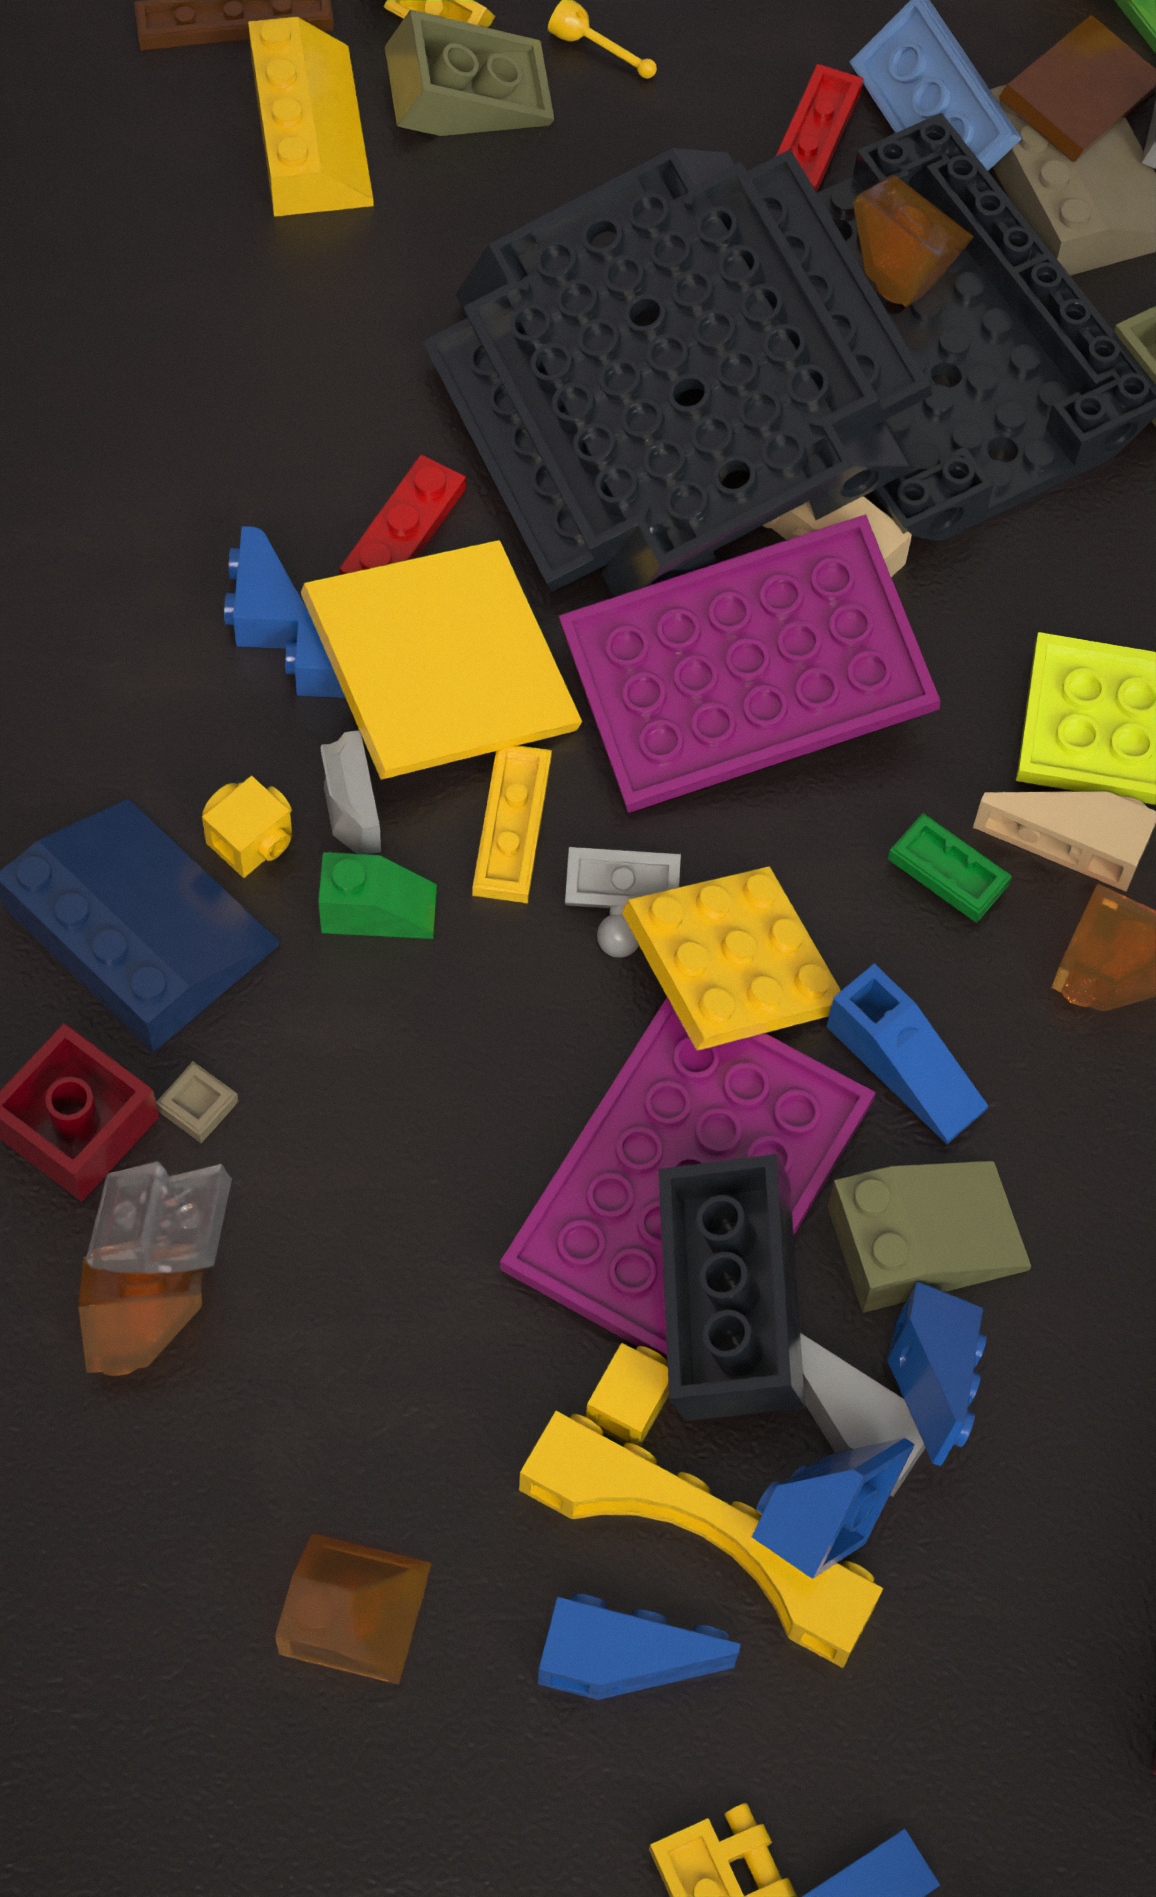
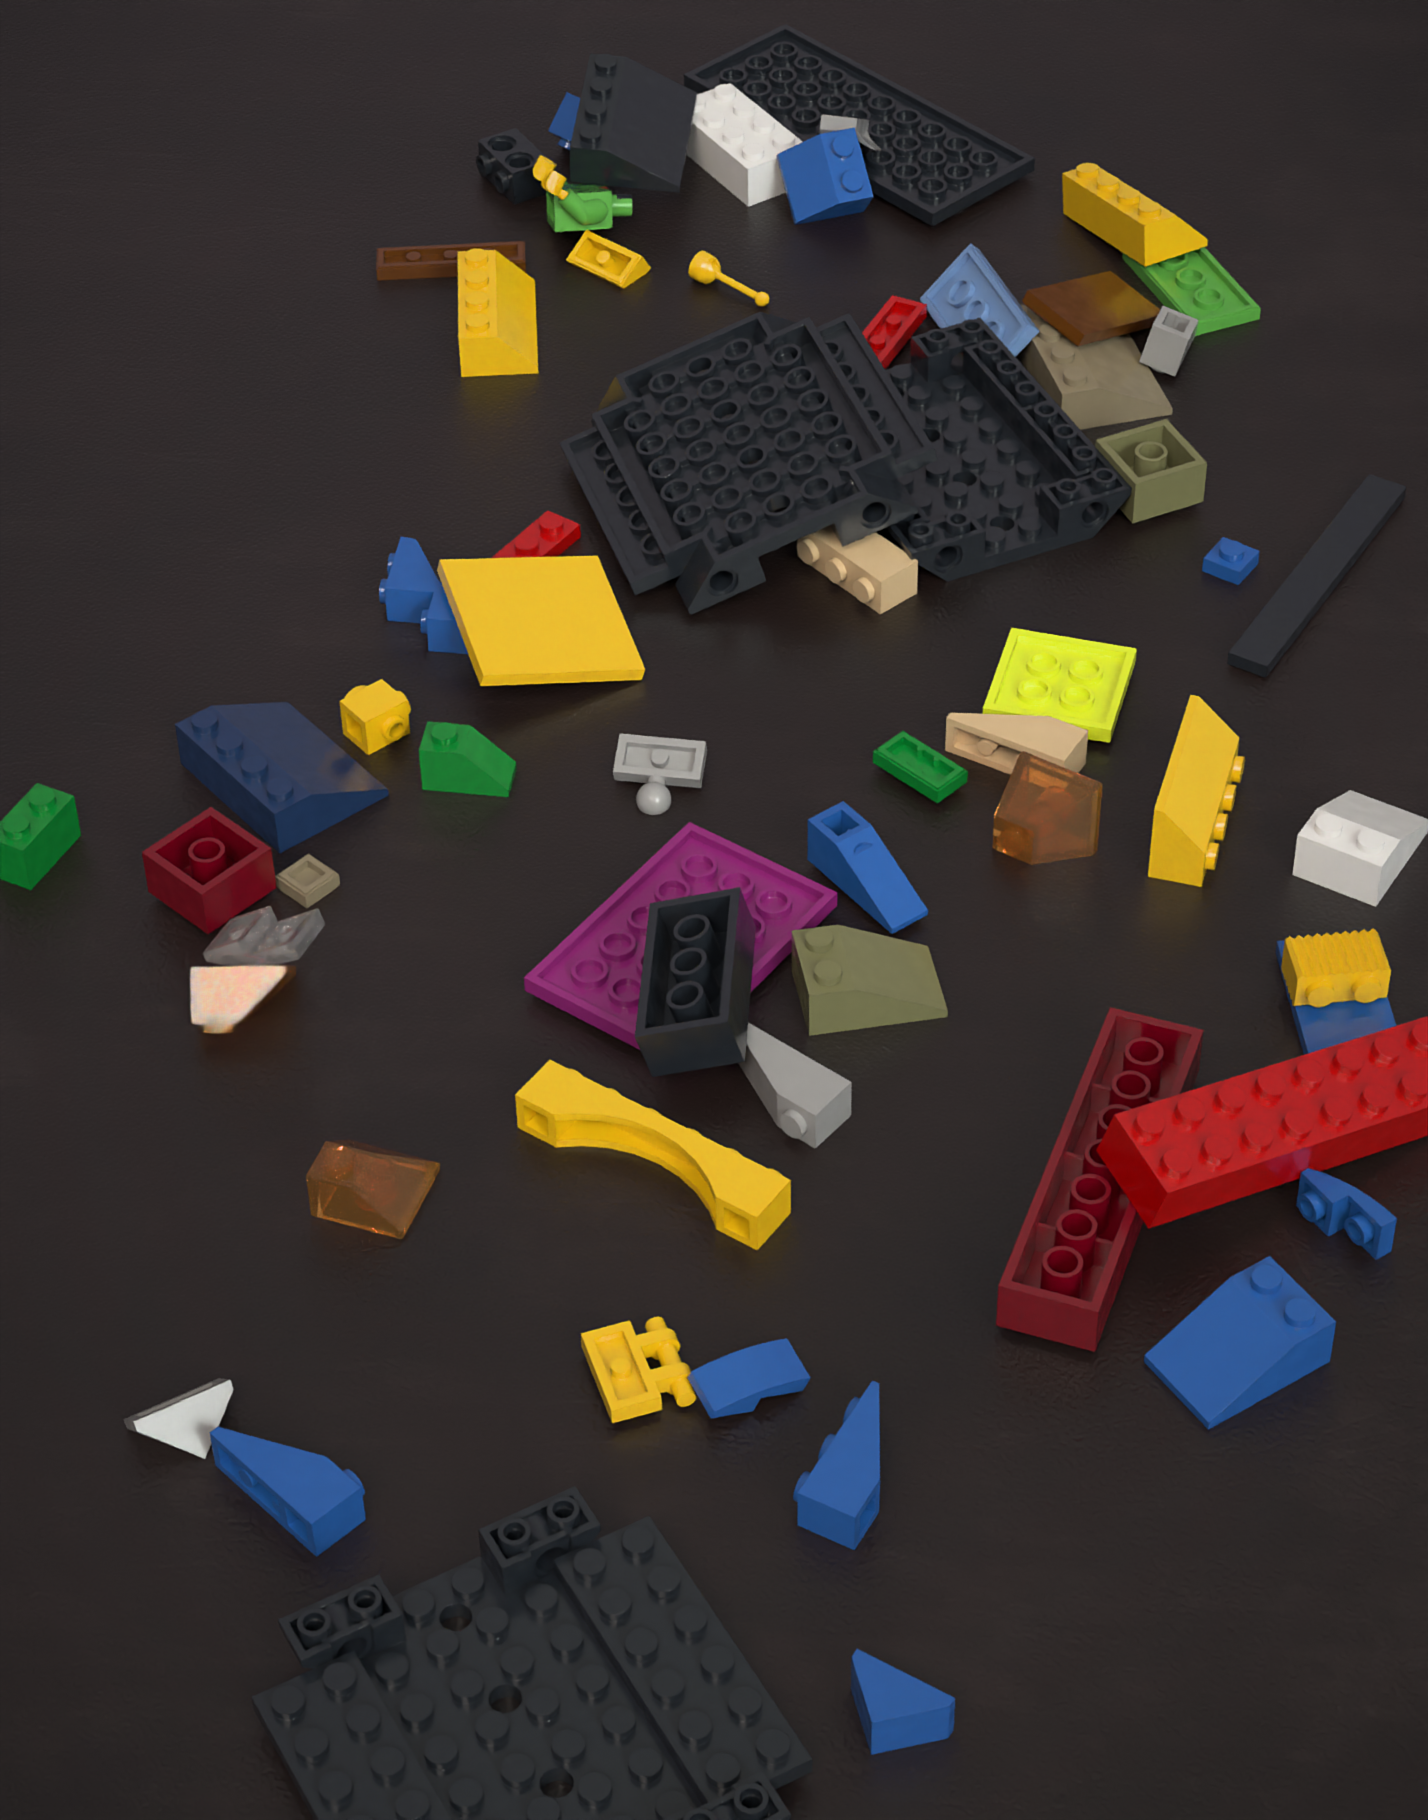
camera: 10 degrees right, 20 degrees down
light grey slope [320,730,381,854] -> none
olive slope [385,9,554,136] -> none
yellow tile [473,746,552,903] -> none
blue slope [538,1594,741,1700] -> none
magenta plate [559,514,940,813] -> none
yellow brick [586,1343,669,1447] -> none
yellow plate [621,866,841,1051] -> none
blue slope [752,1438,915,1579] -> none
clear orange slope [853,175,973,307] -> none
blue slope [887,1281,987,1466] -> none

